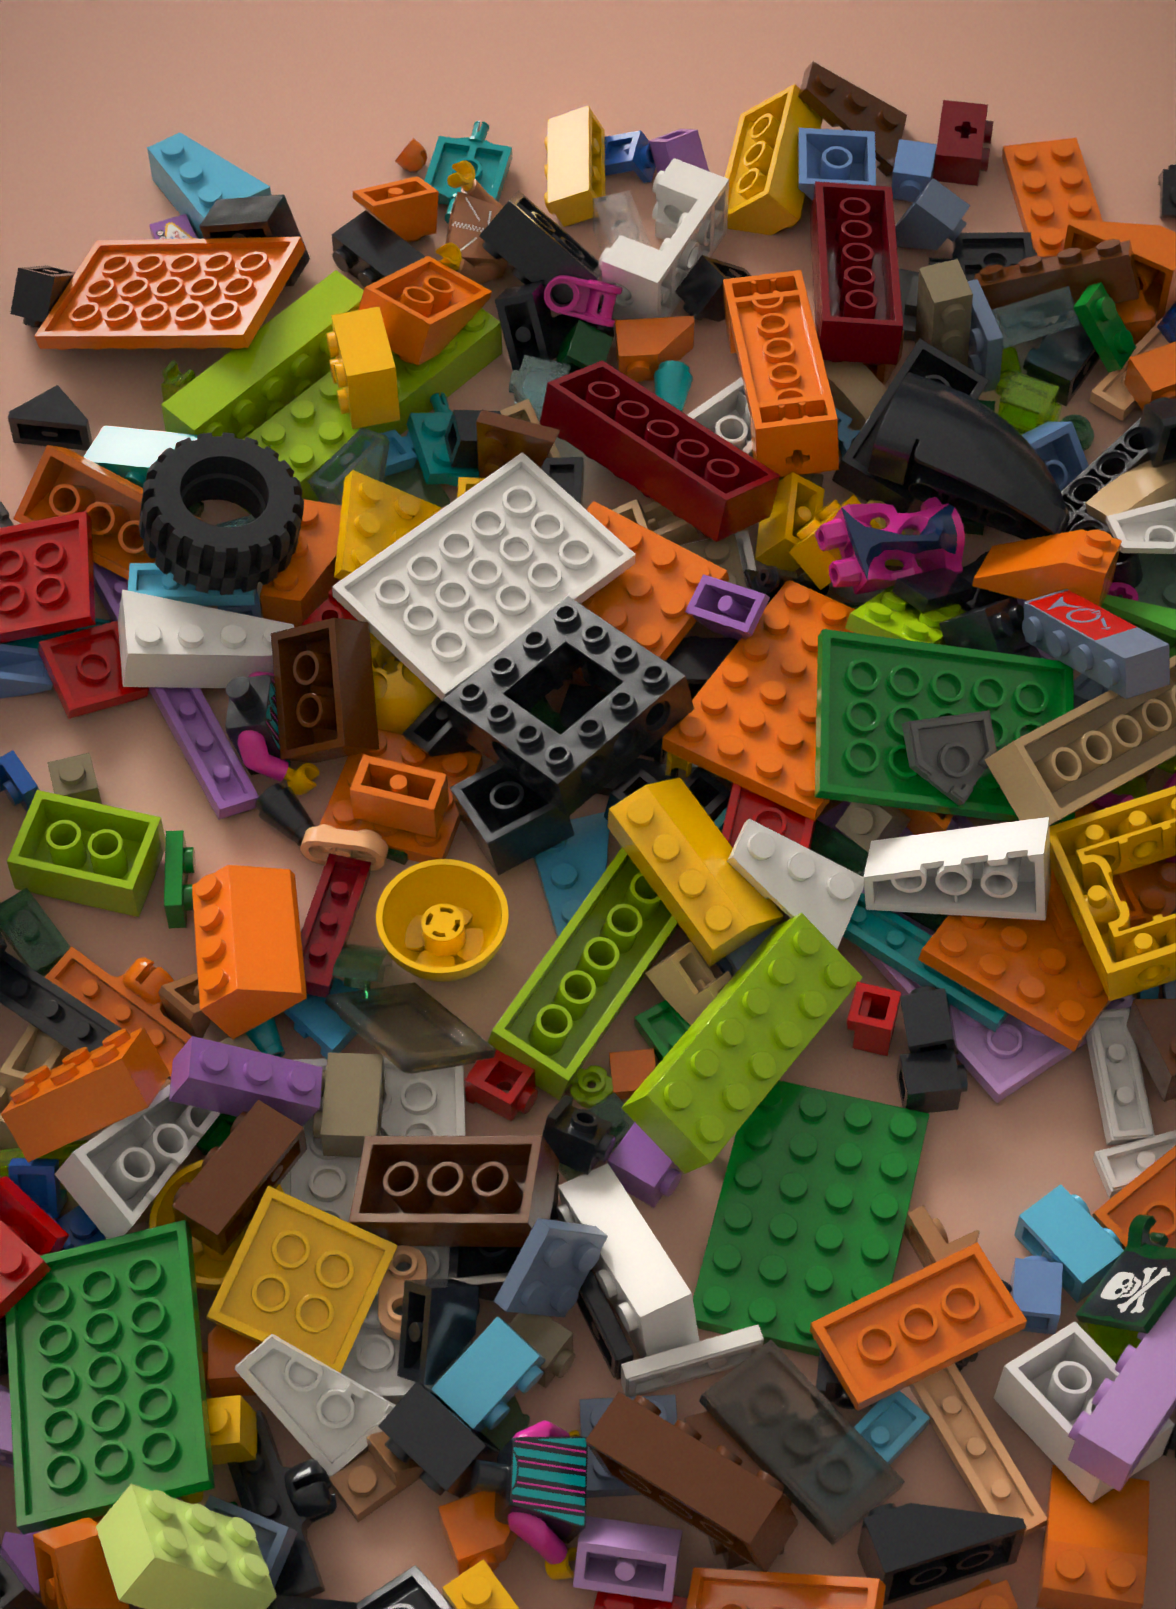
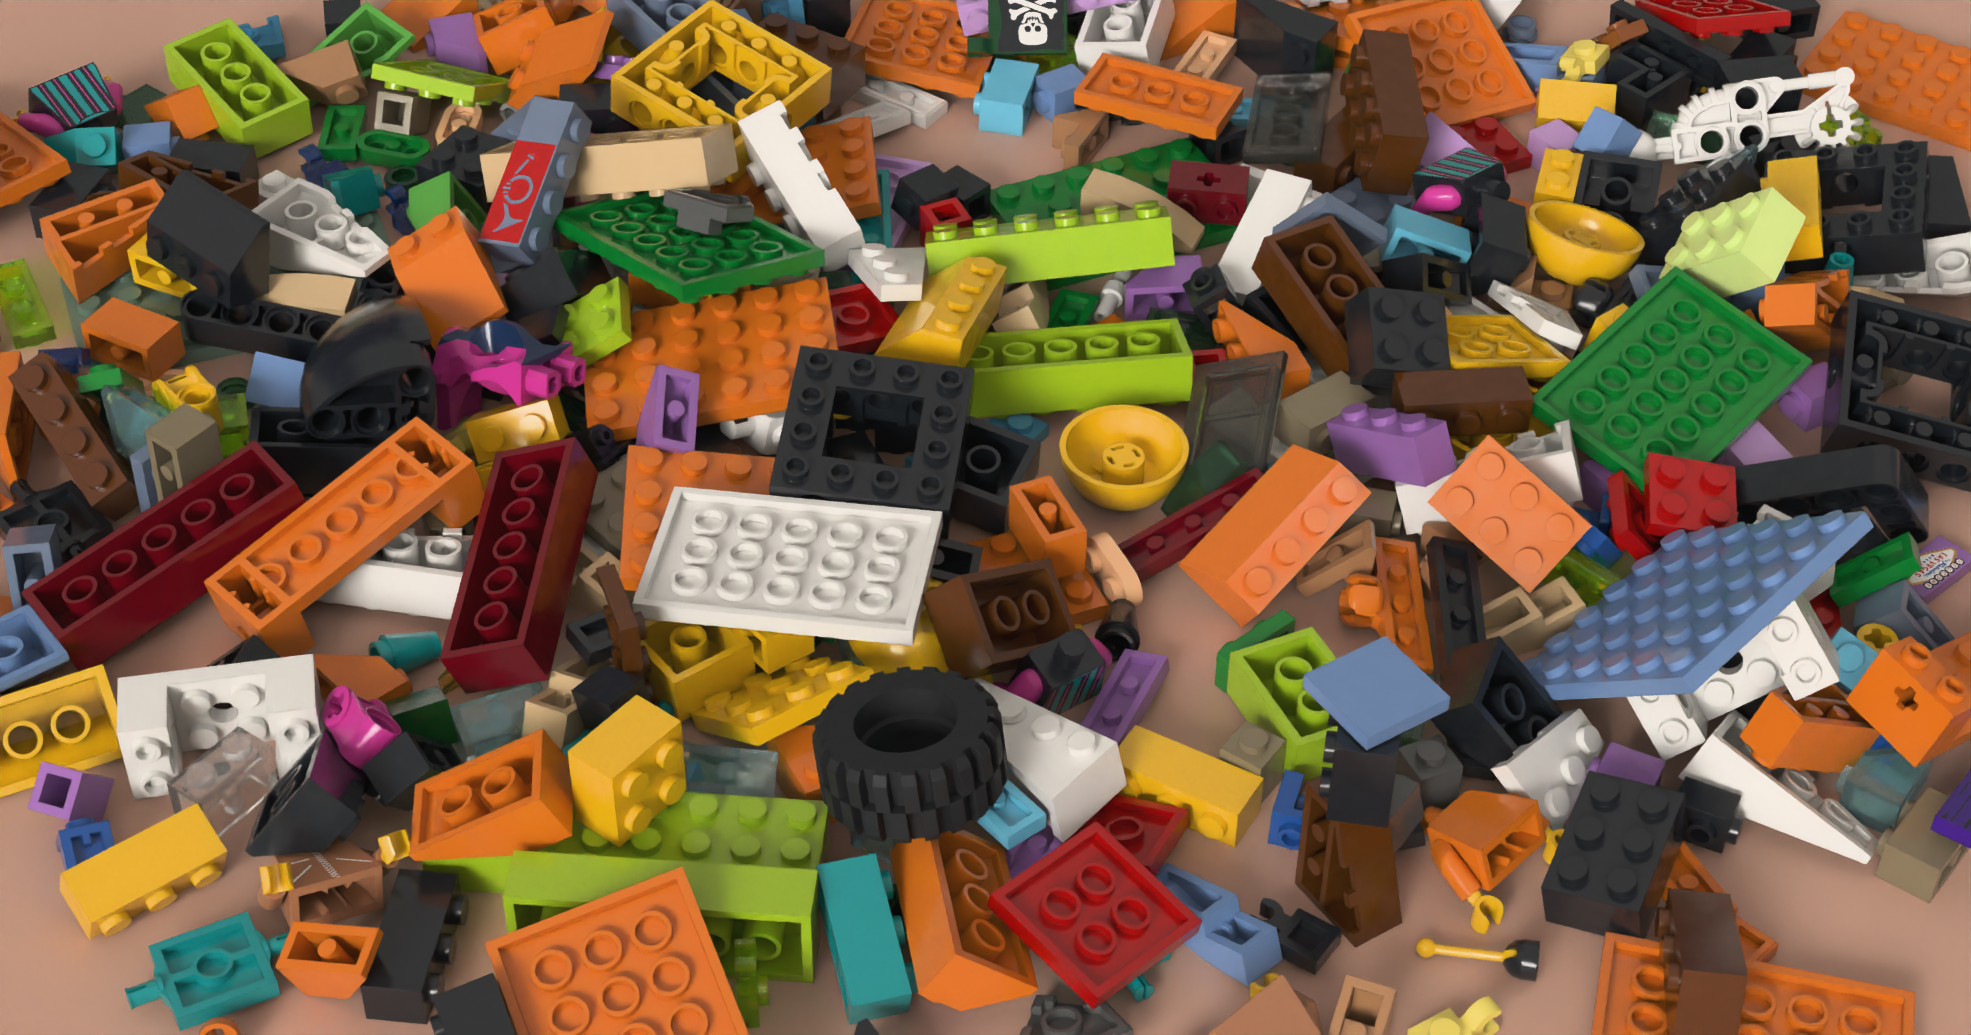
camera: 130 degrees left, 15 degrees down
none -> yellow piece [151,365,224,434]
none -> tan slope [1080,168,1205,255]
none -> yellow brick [1117,725,1264,848]
none -> dark red brick [1167,160,1250,226]
none -> orange slope [1212,300,1311,410]
none -> black brick [1344,286,1450,388]
none -> yellow piece [1526,201,1645,287]

